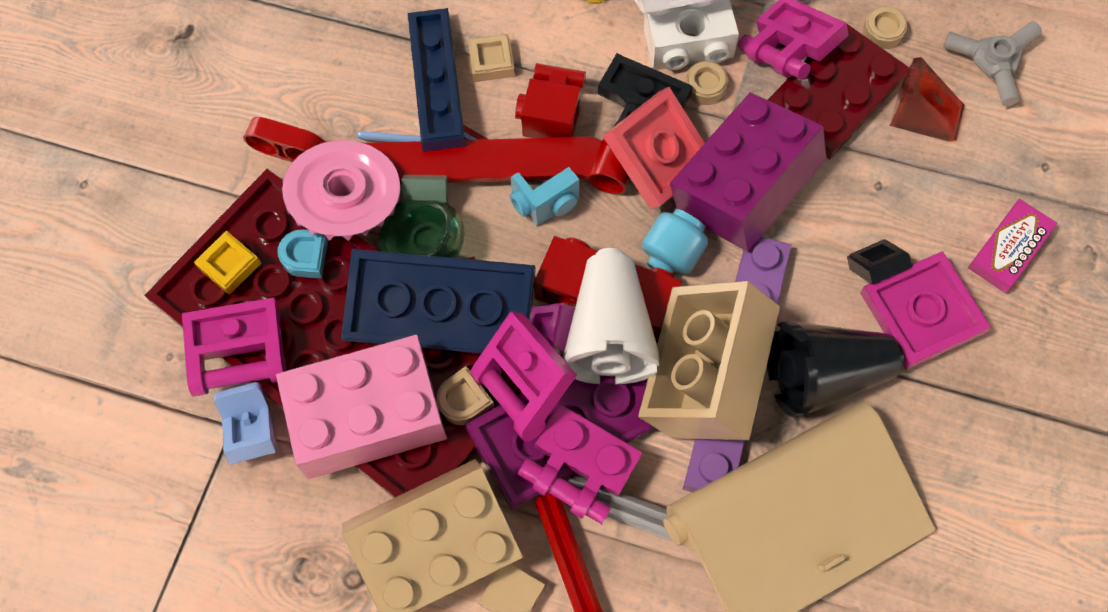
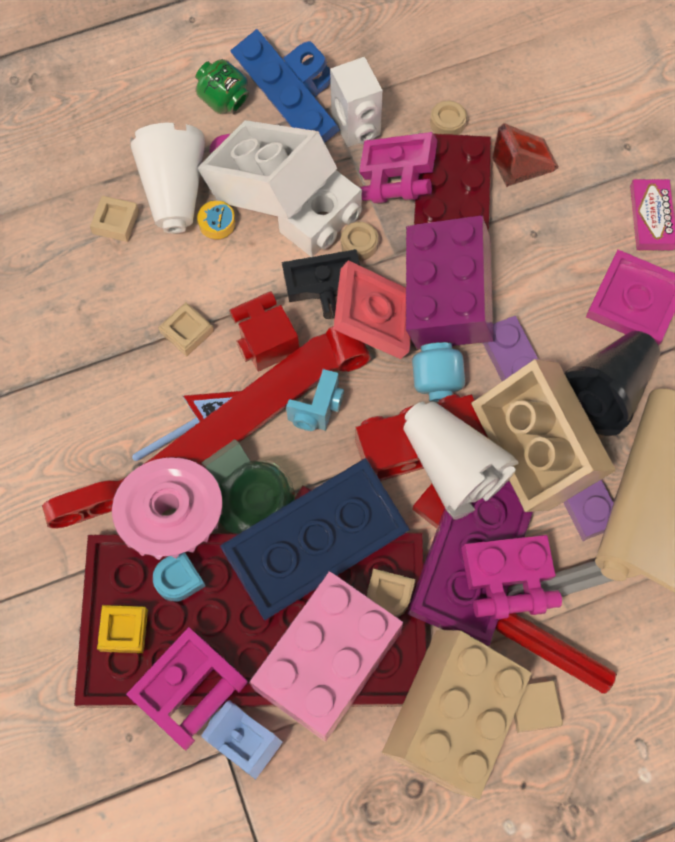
camera: 40 degrees left, 0 degrees up
dark blue tile [407,8,466,152] -> none
dark pink plate [470,311,577,442] -> none
magenta tile [529,303,575,354] -> none
black tile [847,239,912,285] -> none
light grey piece [943,21,1042,106] -> none

